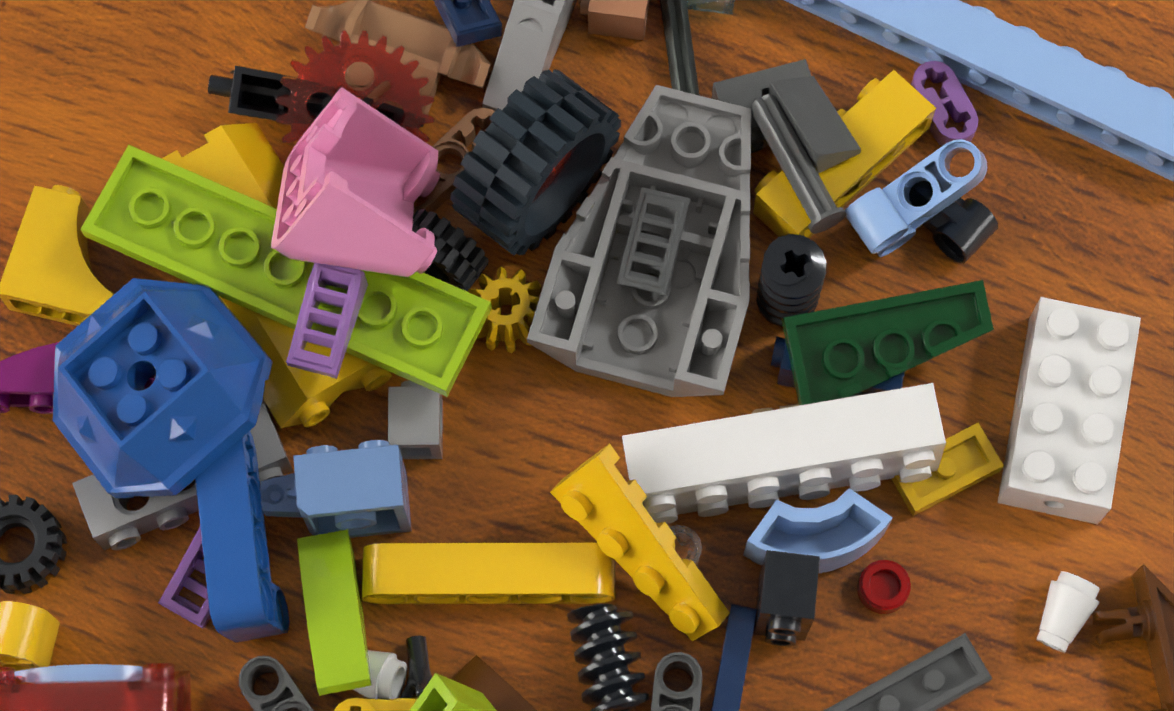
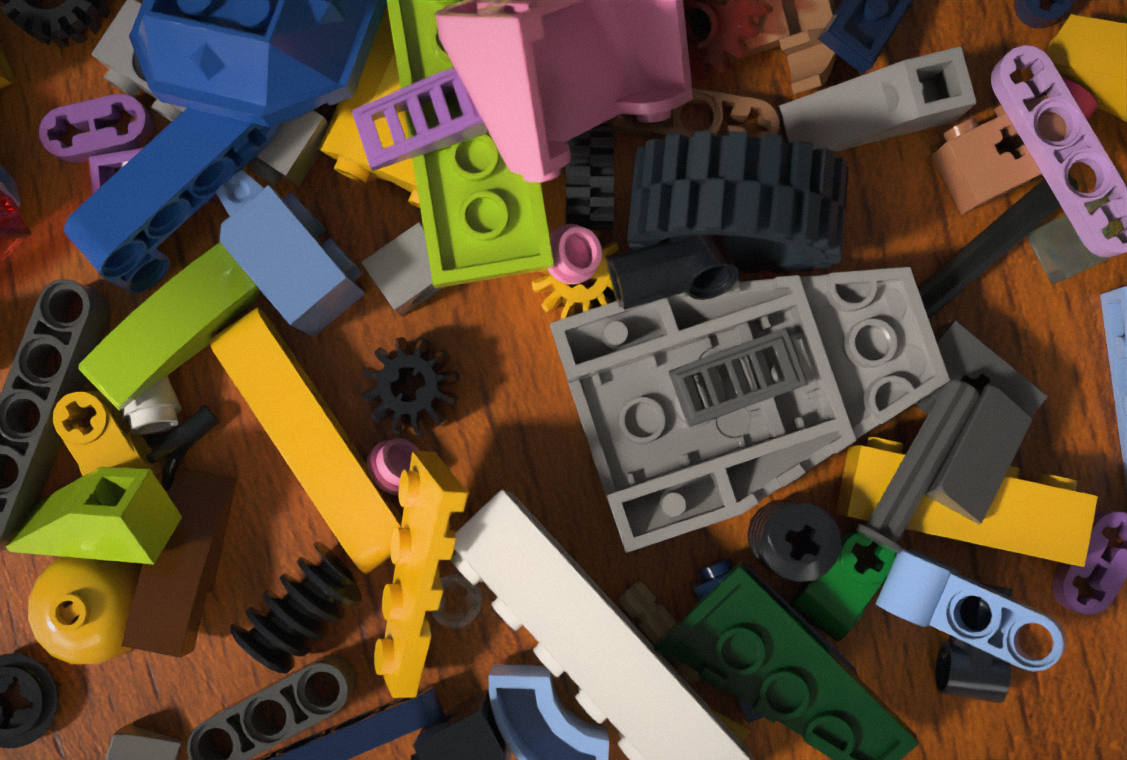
camera: 60 degrees right, 15 degrees up
none -> medium lavender beam [39,94,154,163]
none -> black gear [361,337,460,435]
none -> bright pink plate [367,438,420,495]
none -> bright pink plate [548,224,602,285]
none -> black piece [607,234,739,310]
none -> green piece [789,528,895,642]

